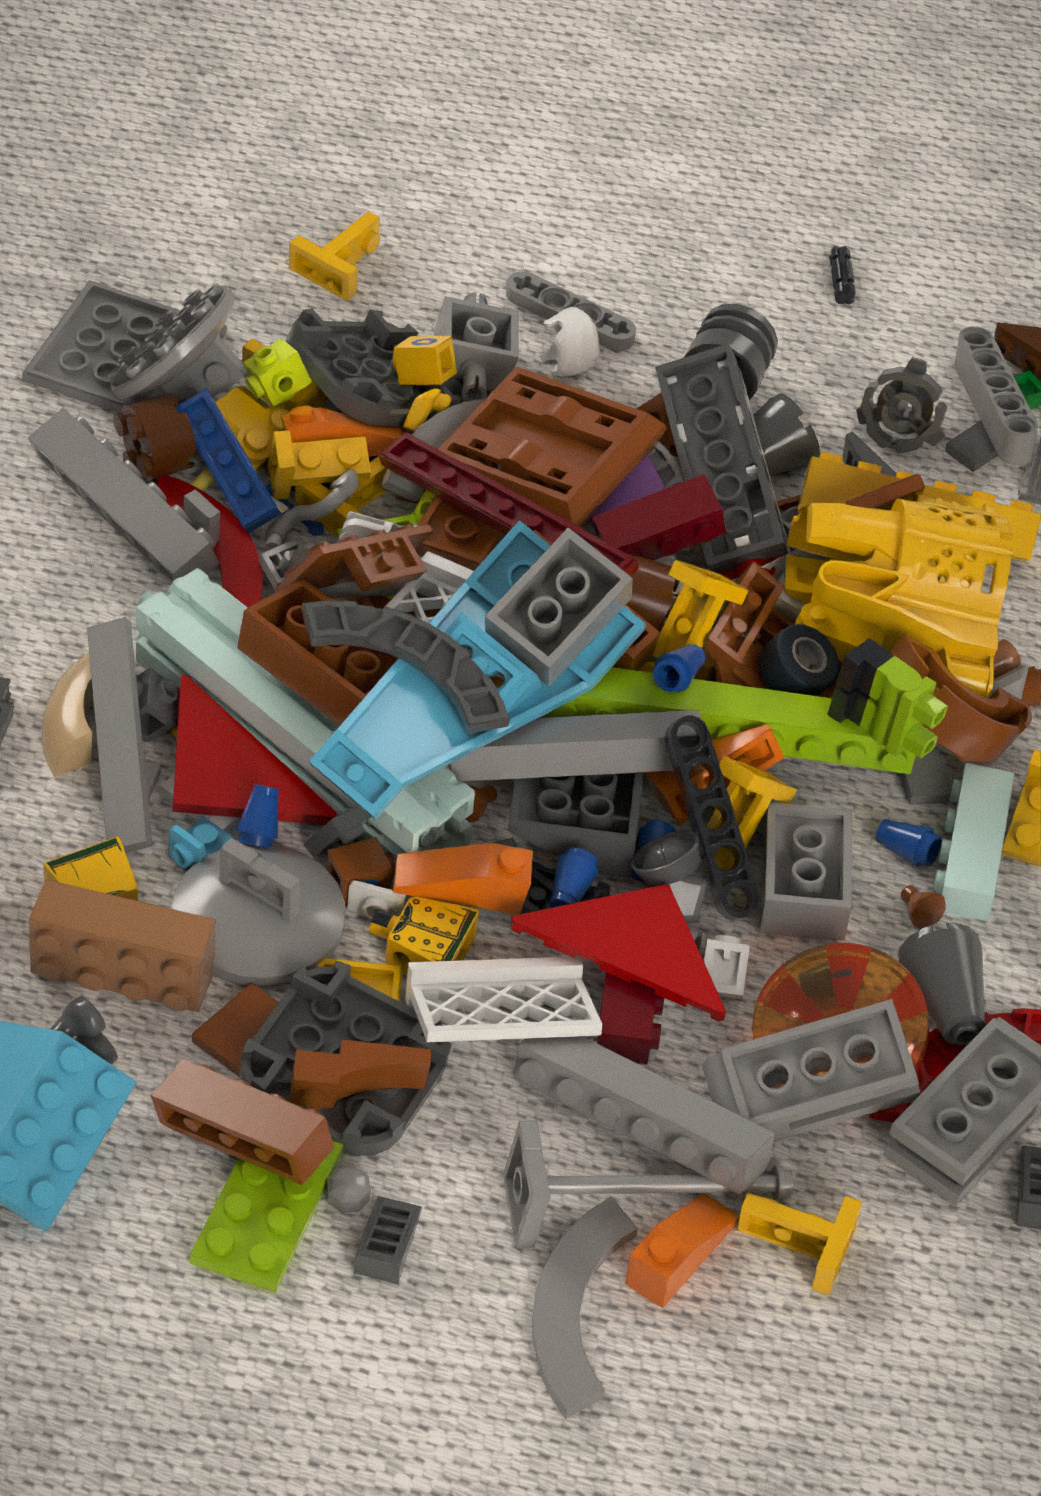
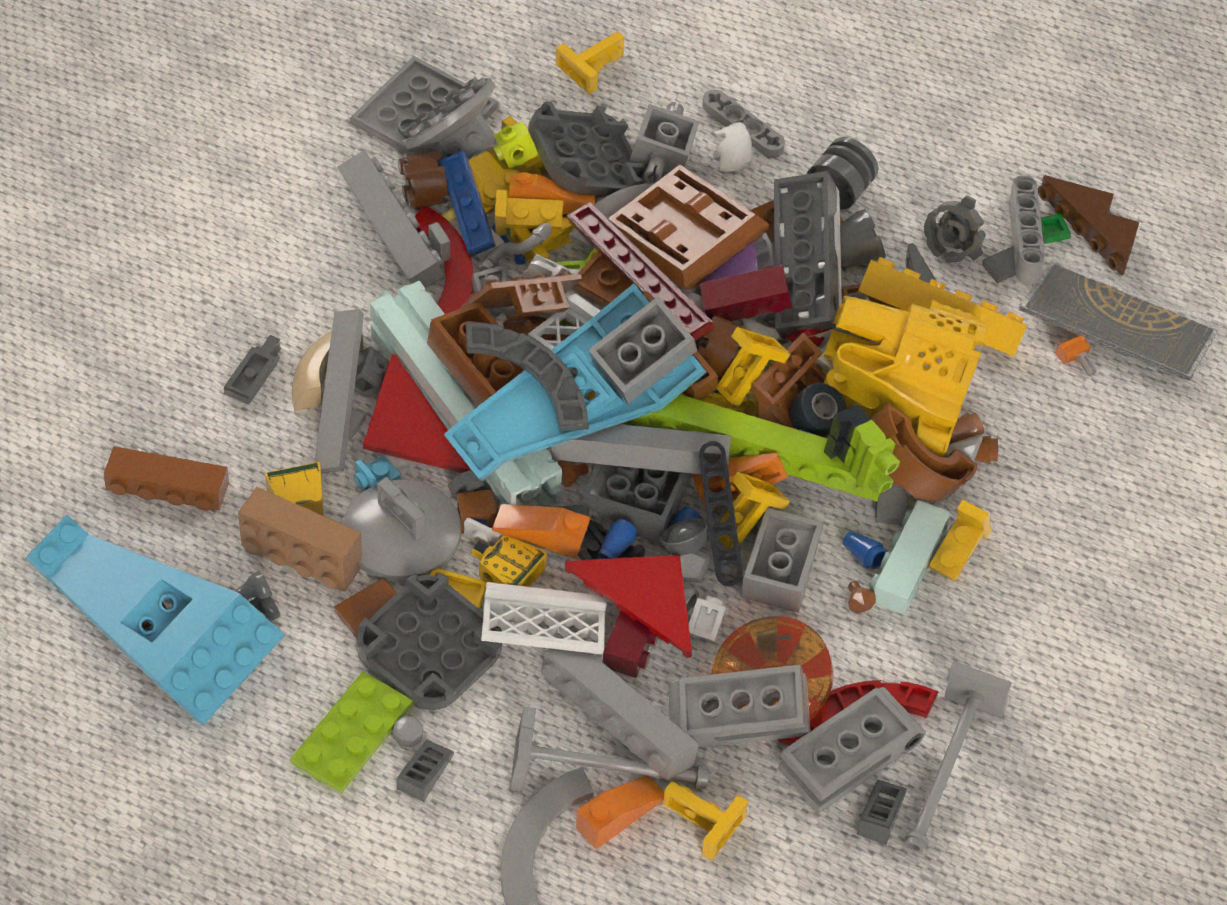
camera: 15 degrees right, 5 degrees up
brick [150,1058,334,1185] -> none
blue cone [236,784,279,848] -> none
dark orange slope [289,1040,431,1110] -> none
yellow brick [393,336,457,385] -> none
yellow arm [402,388,452,433] -> none
blue cone [653,644,705,692] -> none
black axle [829,246,856,304] -> none
dark orange tile [846,473,925,510] -> none
dark grey cone [897,923,985,1045] -> none

